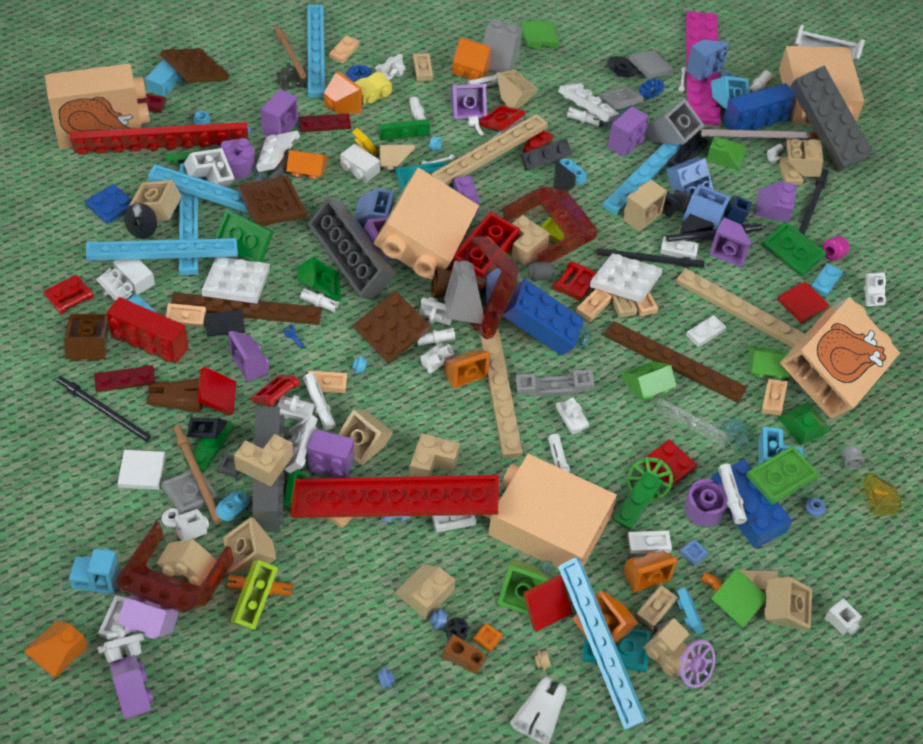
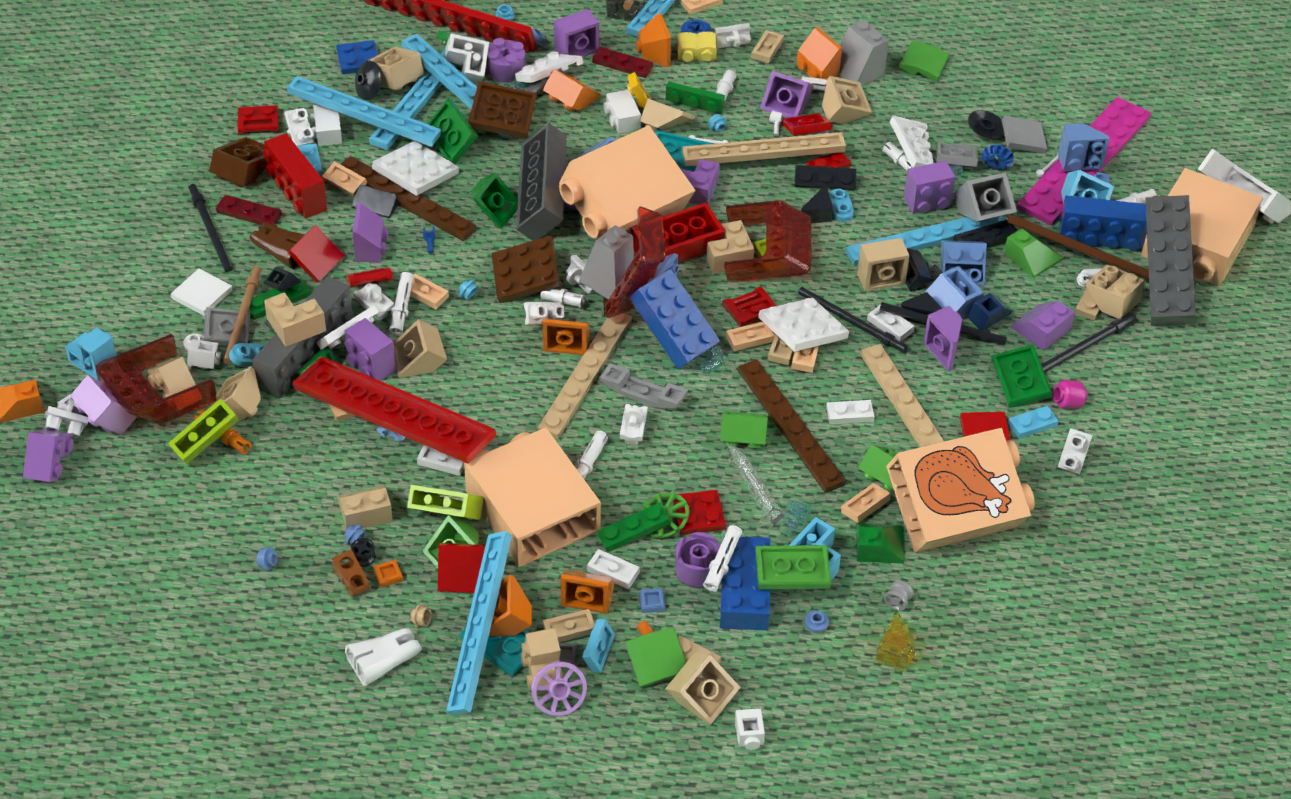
camera: 35 degrees right, 5 degrees down
white pin [300,288,339,313] -> none
tan brick [409,433,460,477] -> none
dark grey brick [528,262,555,280] -> none
none -> lime brick [407,485,484,520]

